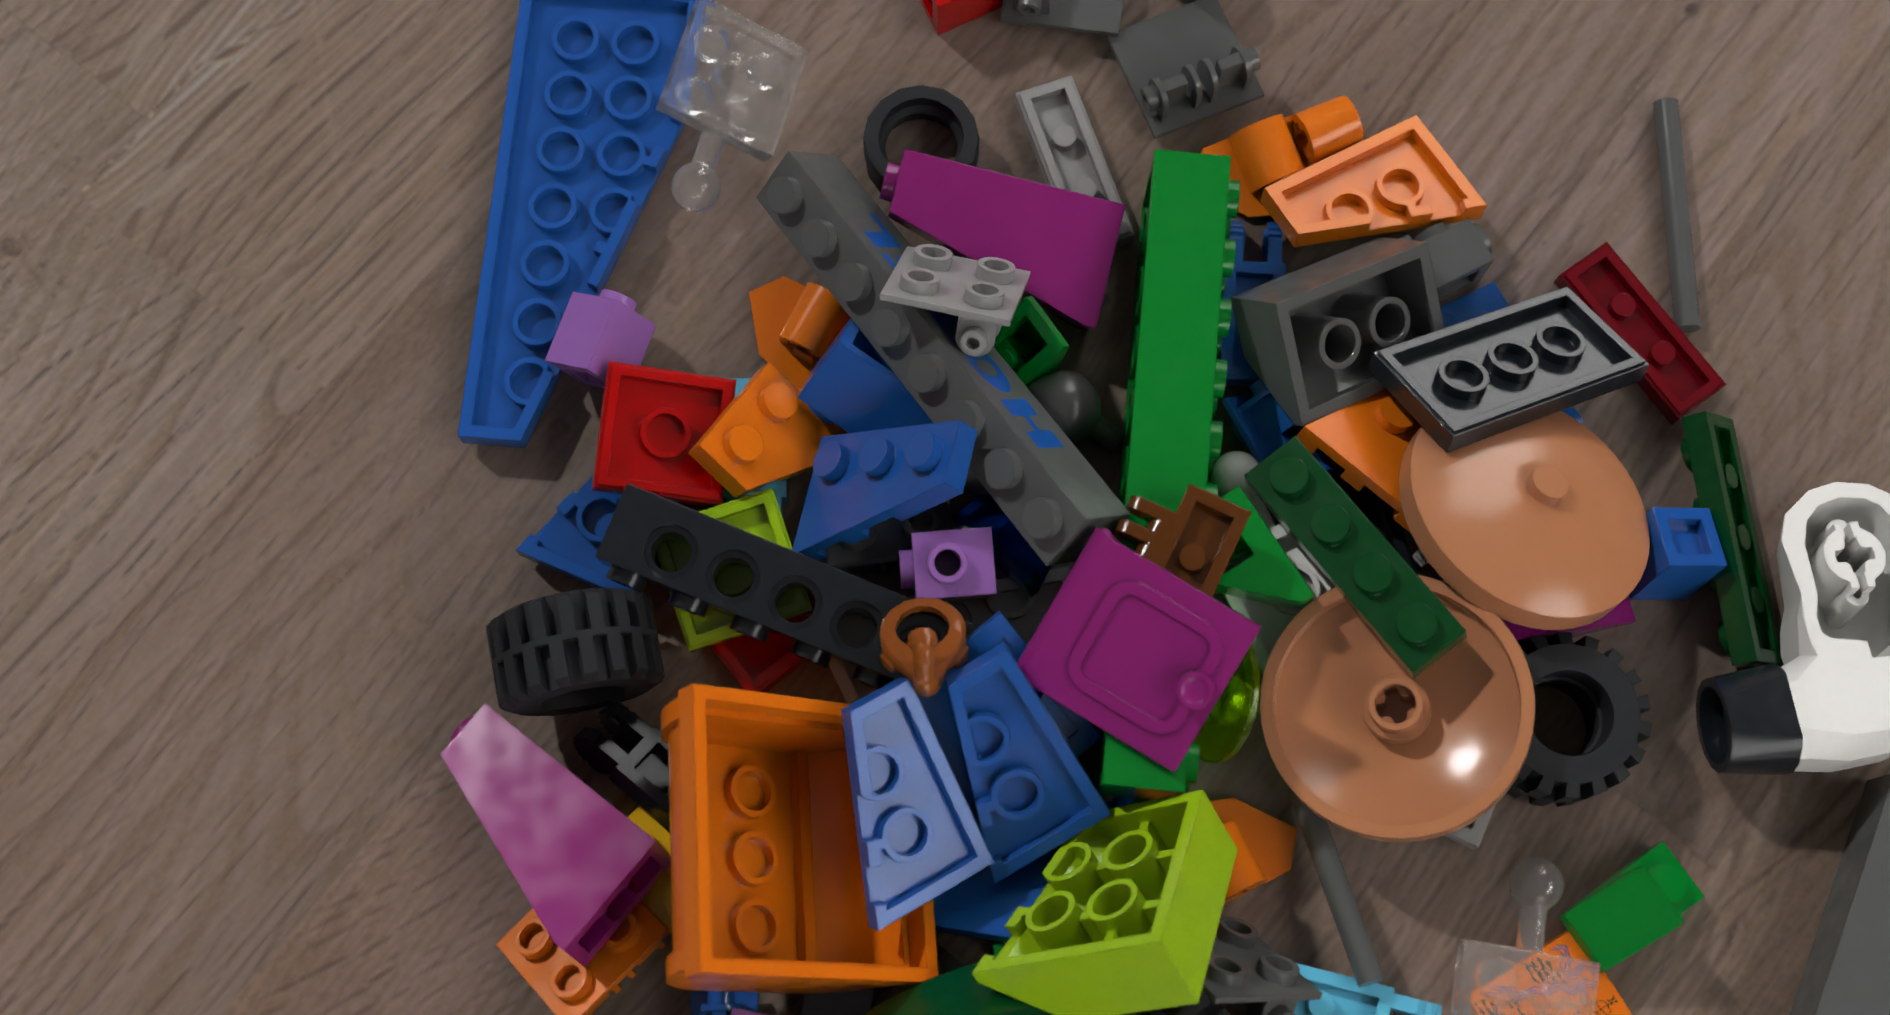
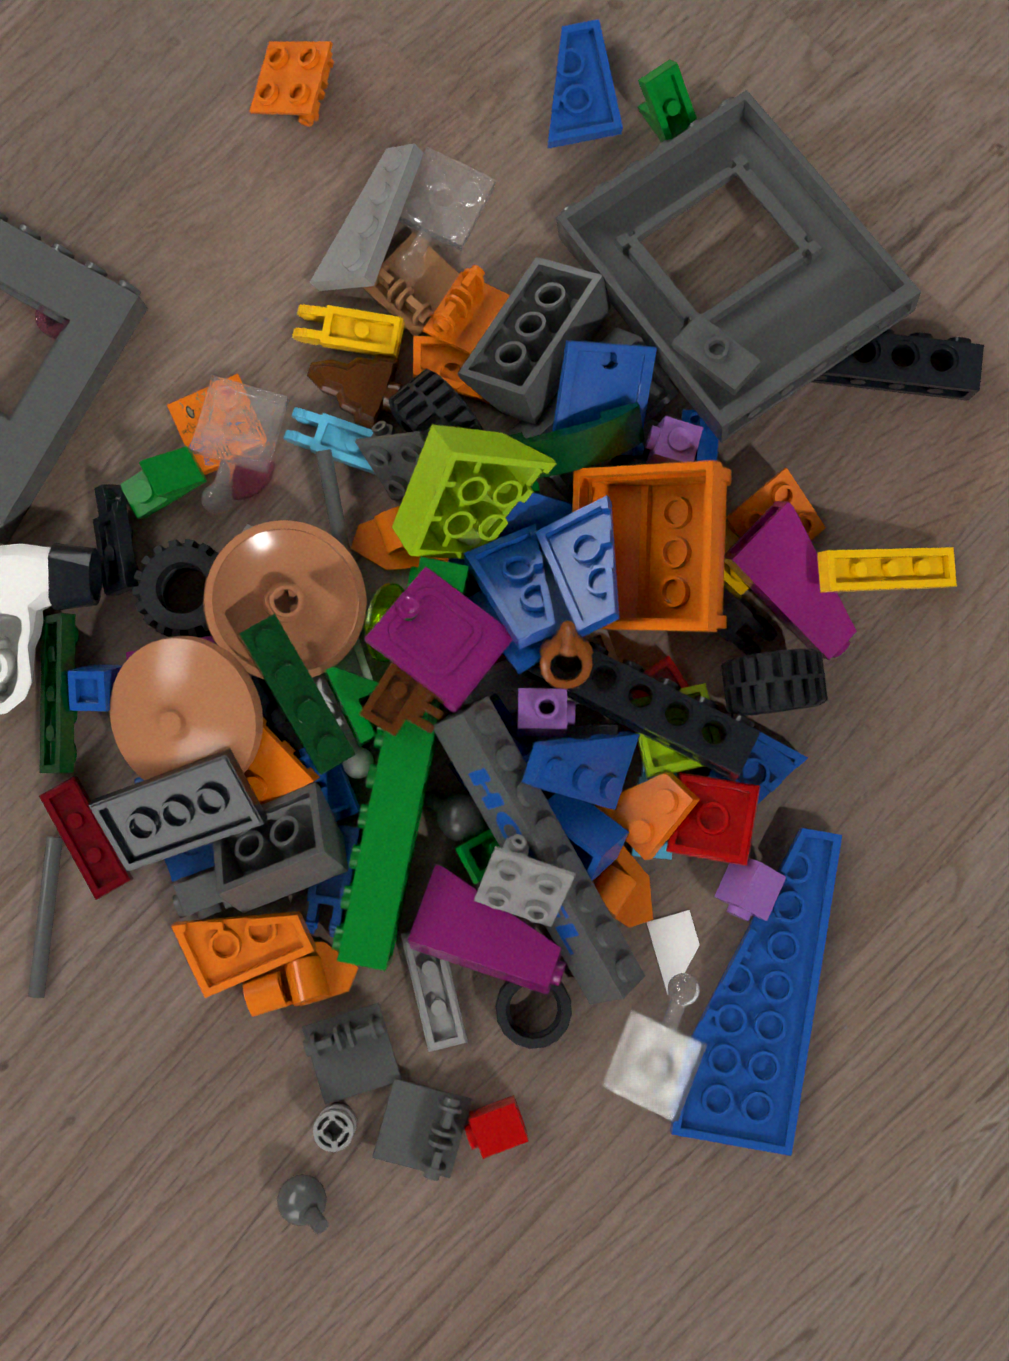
camera: 175 degrees left, 10 degrees up
none -> black hinge [93,484,139,596]
none -> clear pink tile [232,459,275,500]
none -> white sticker [647,910,700,995]
none -> yellow plate [817,547,957,593]

